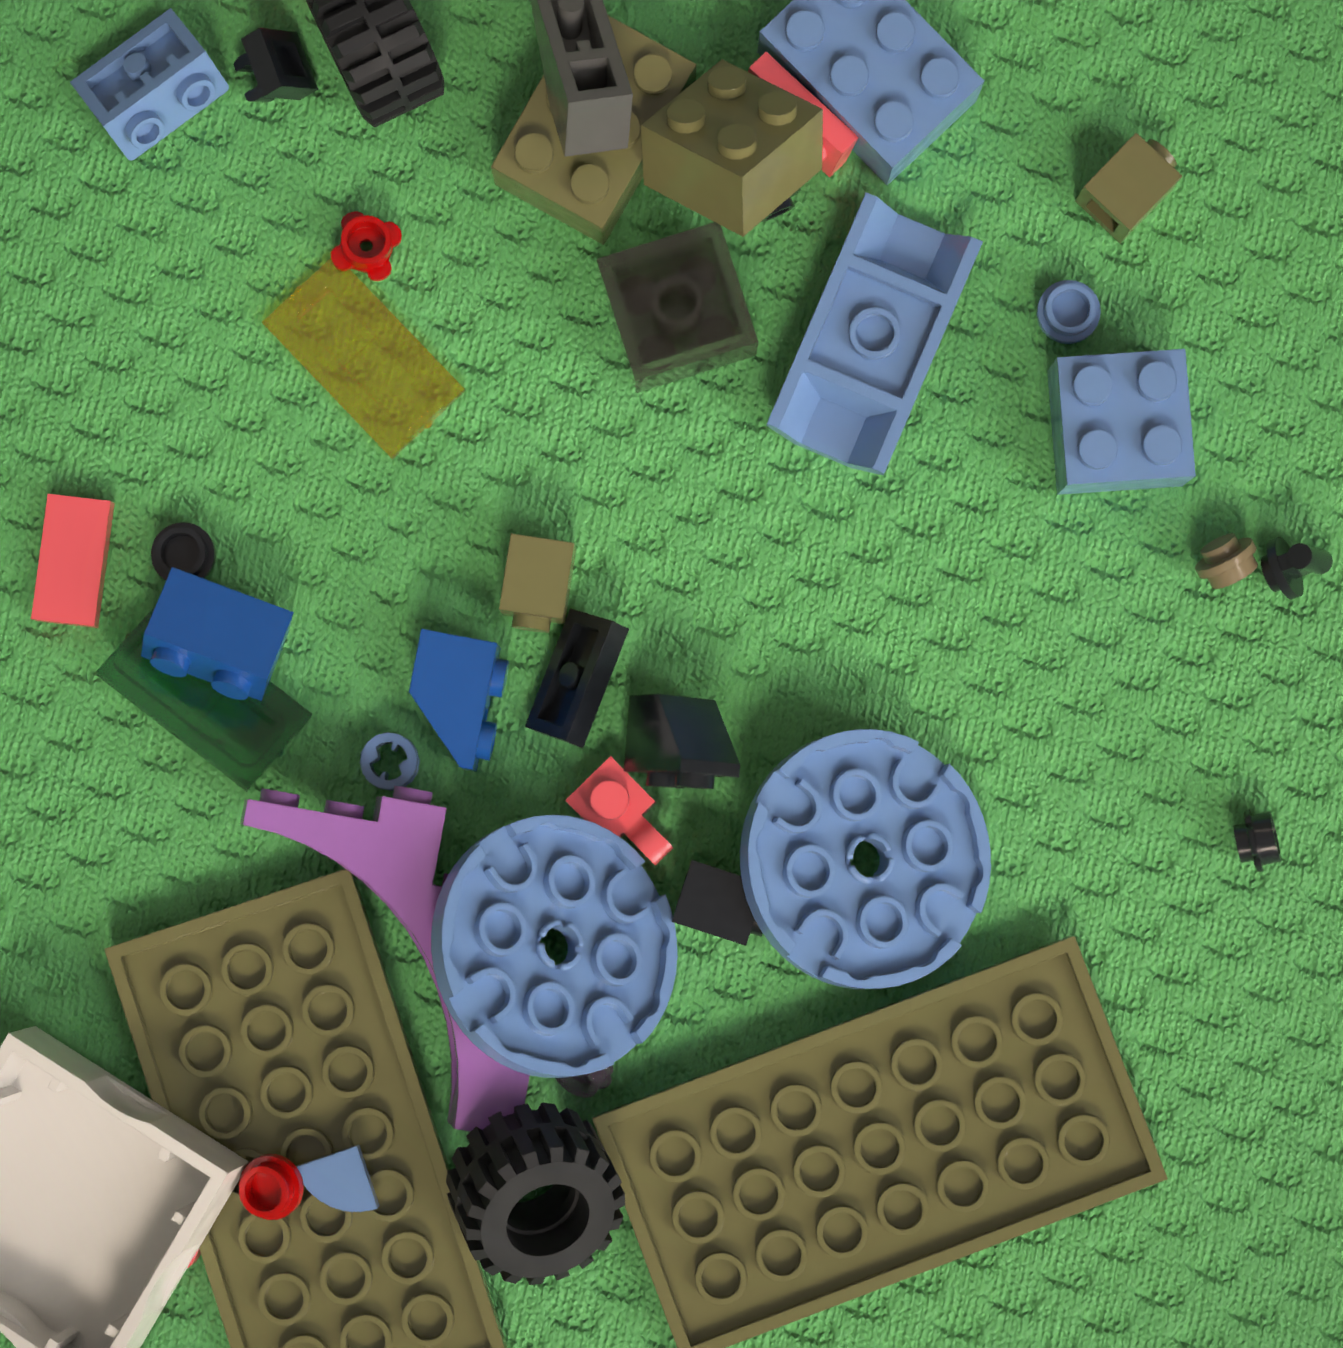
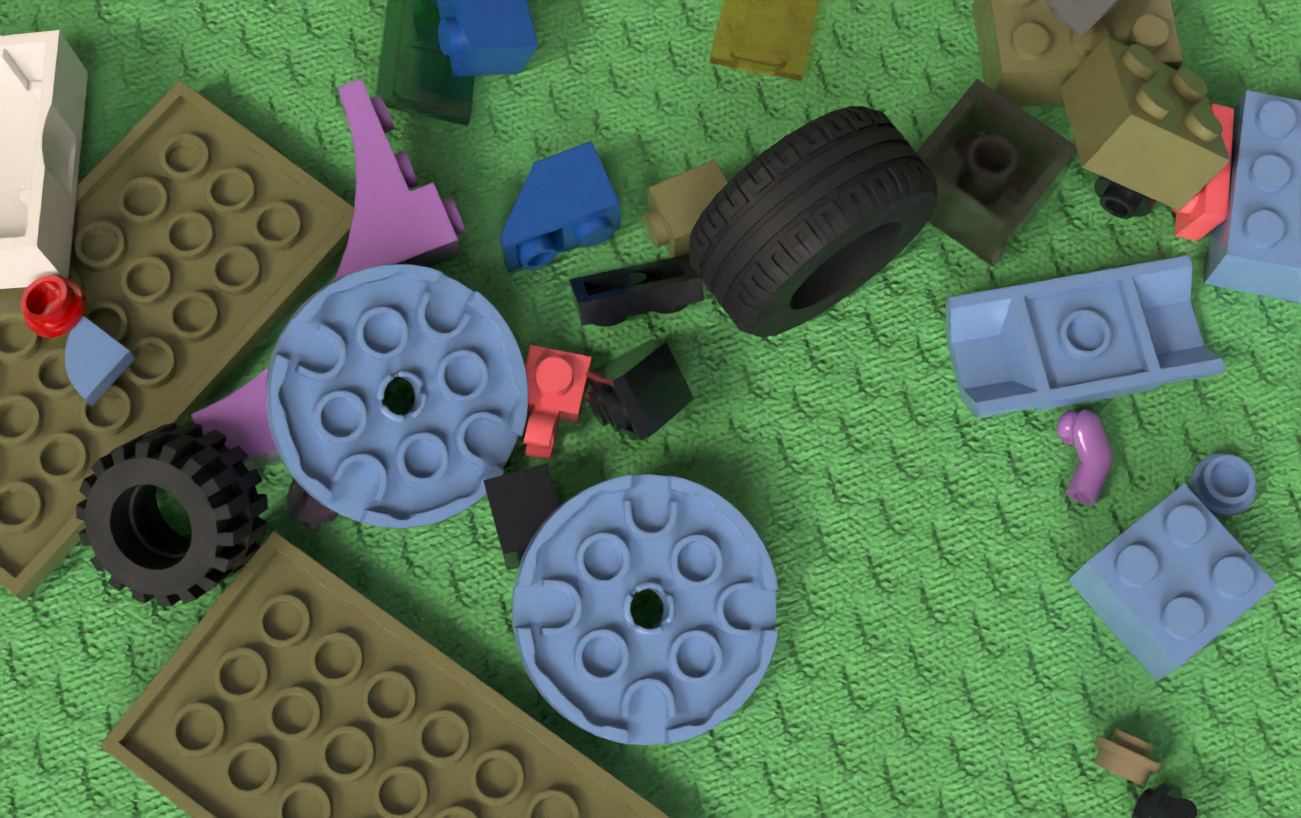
camera: 55 degrees right, 15 degrees down
medium blue bush [360,732,420,791] -> none
none -> black tyre [689,106,938,338]
none -> medium lavender arm [1057,409,1114,505]

